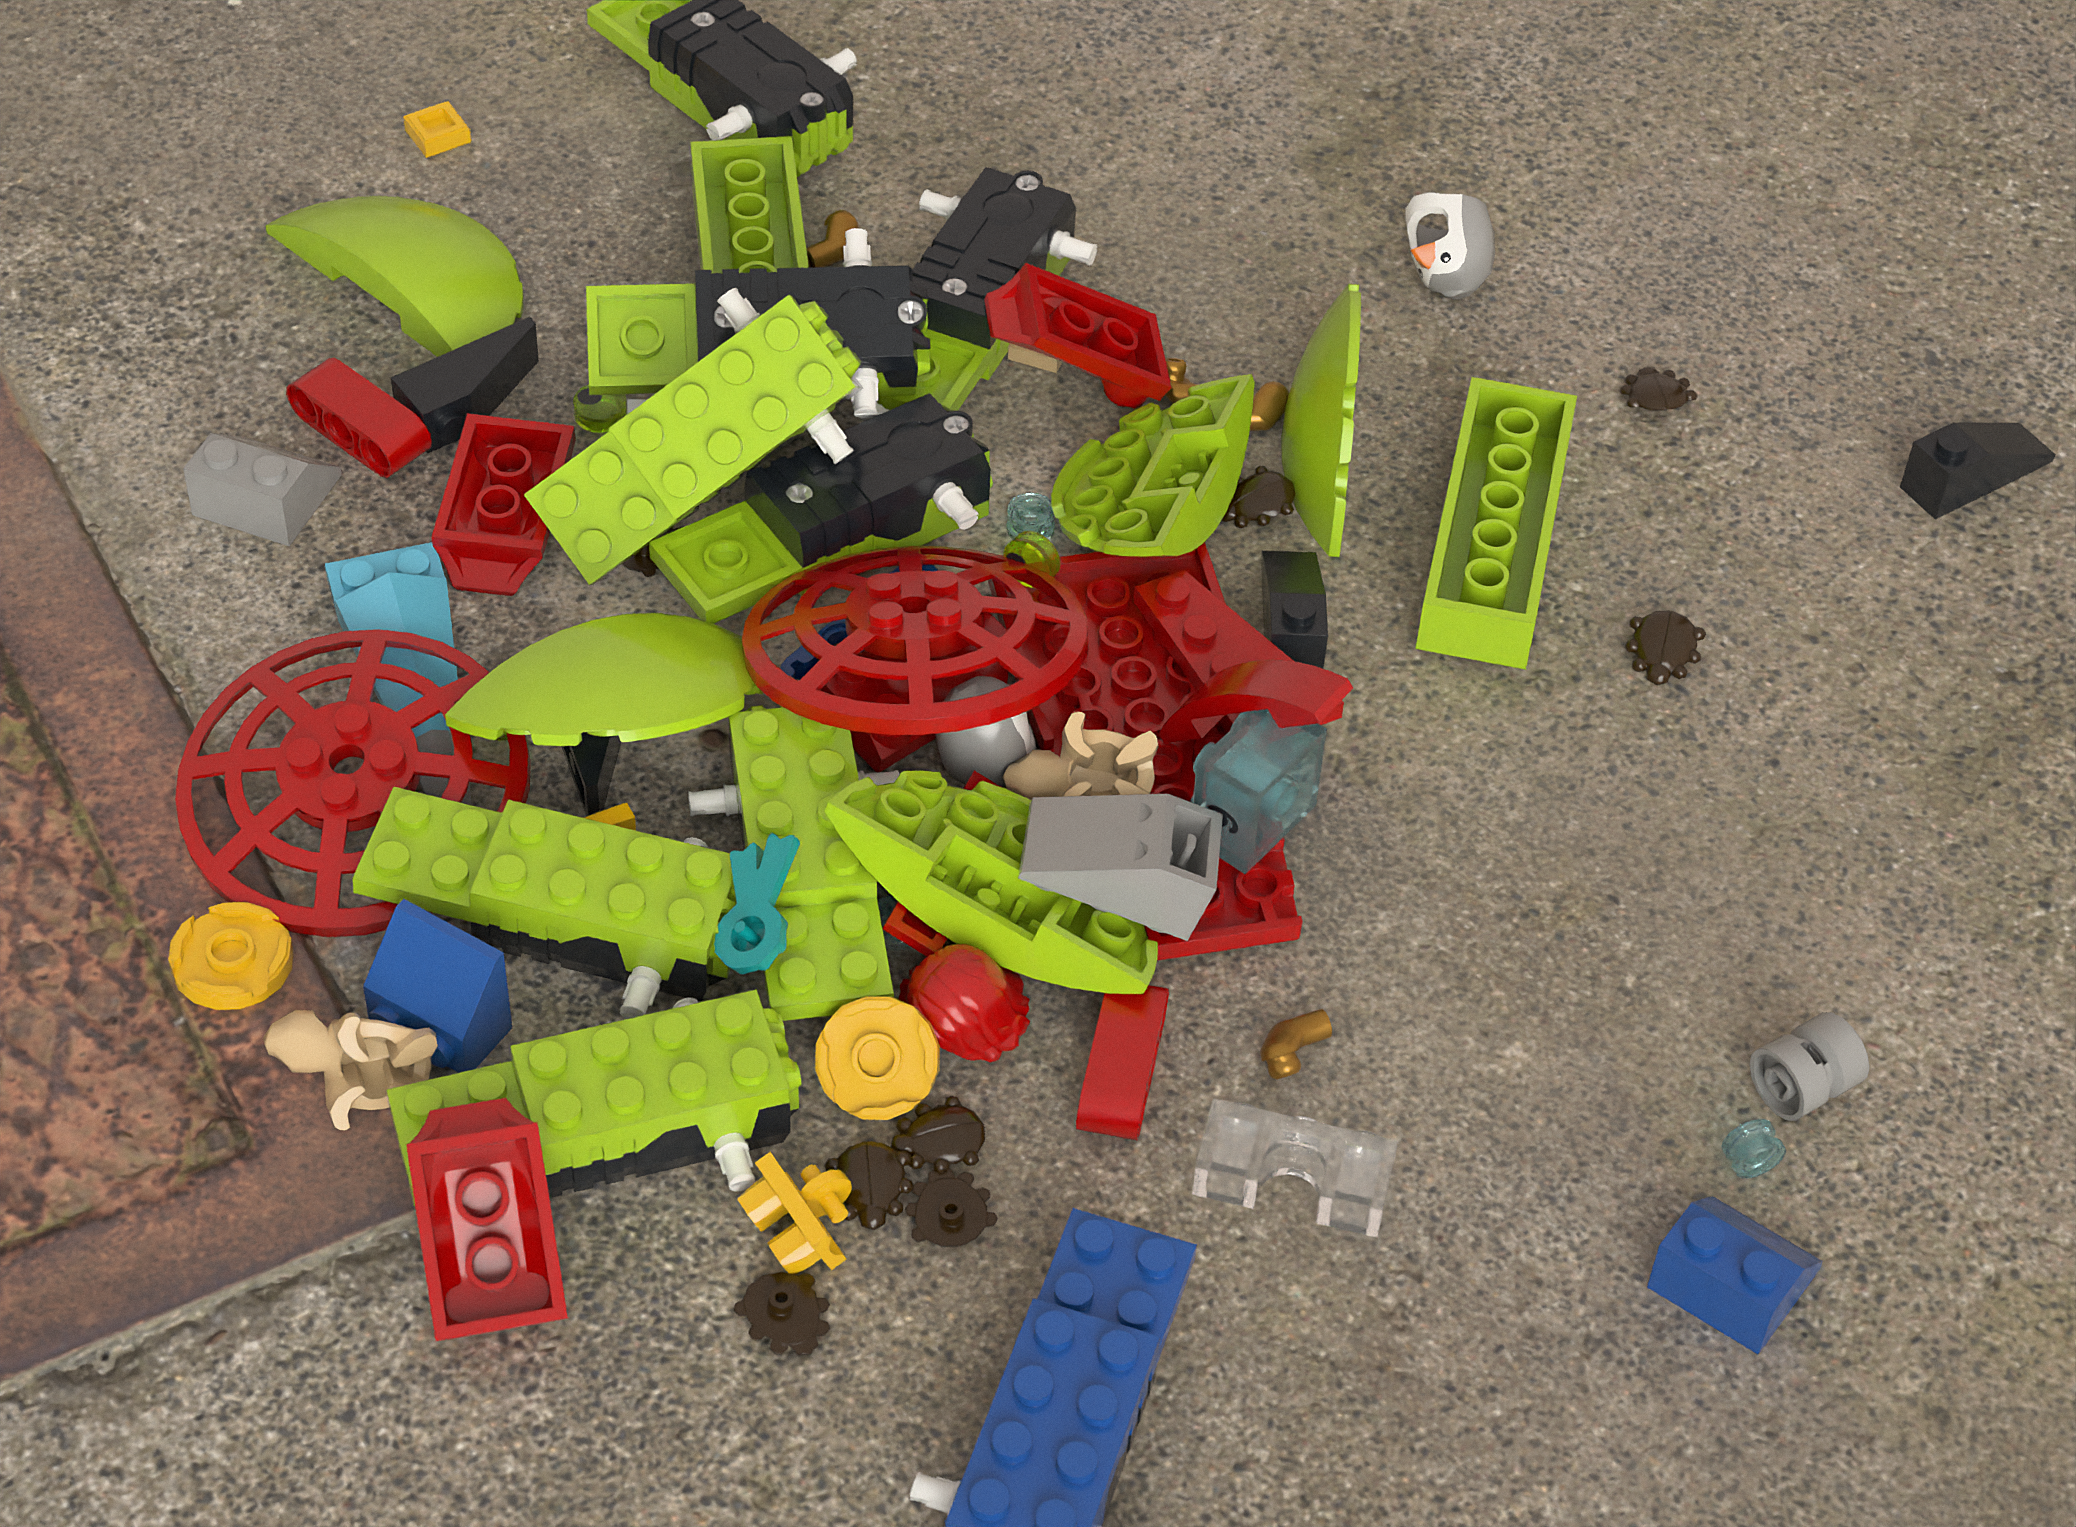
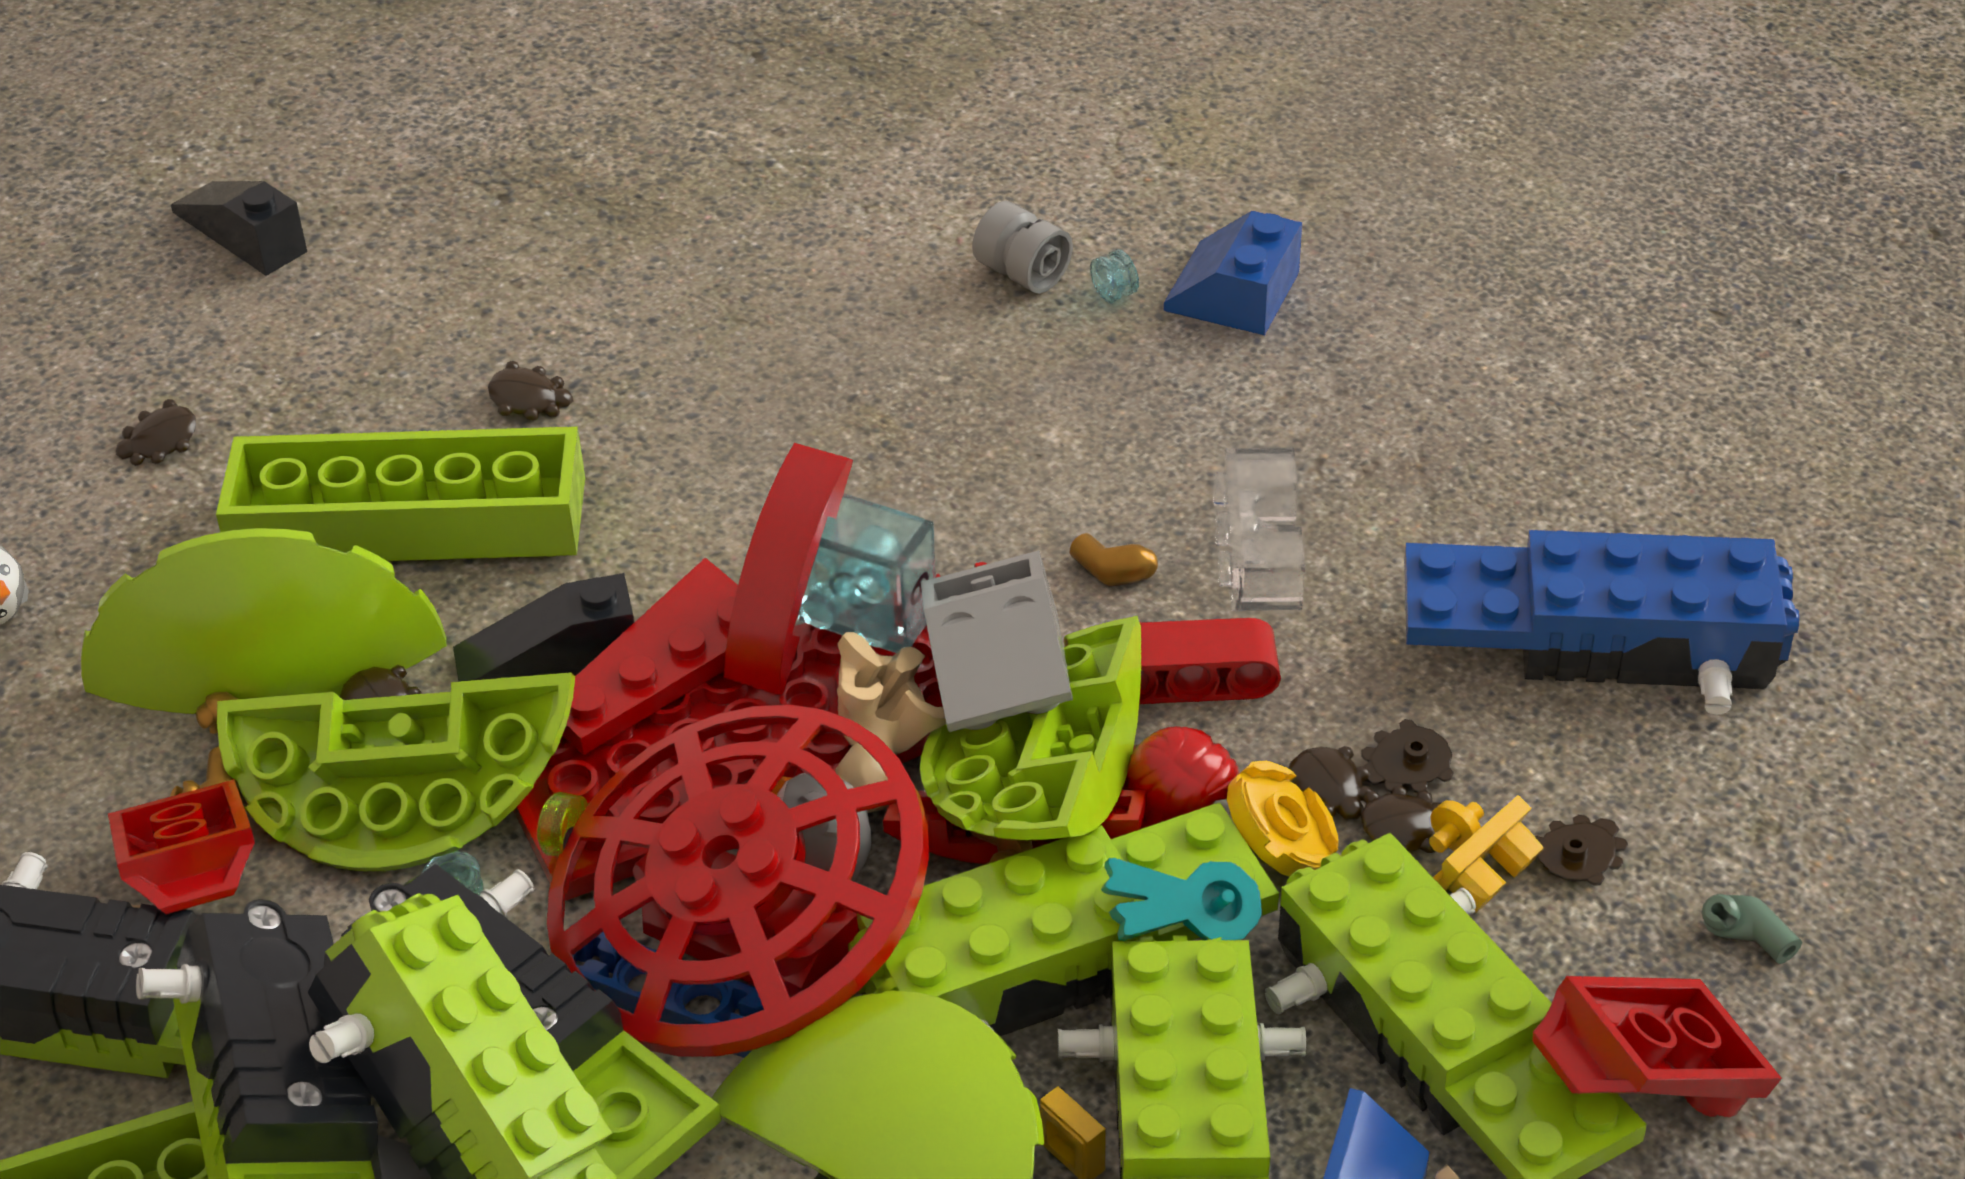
camera: 100 degrees left, 5 degrees down
none -> sand green arm [1702,894,1802,964]

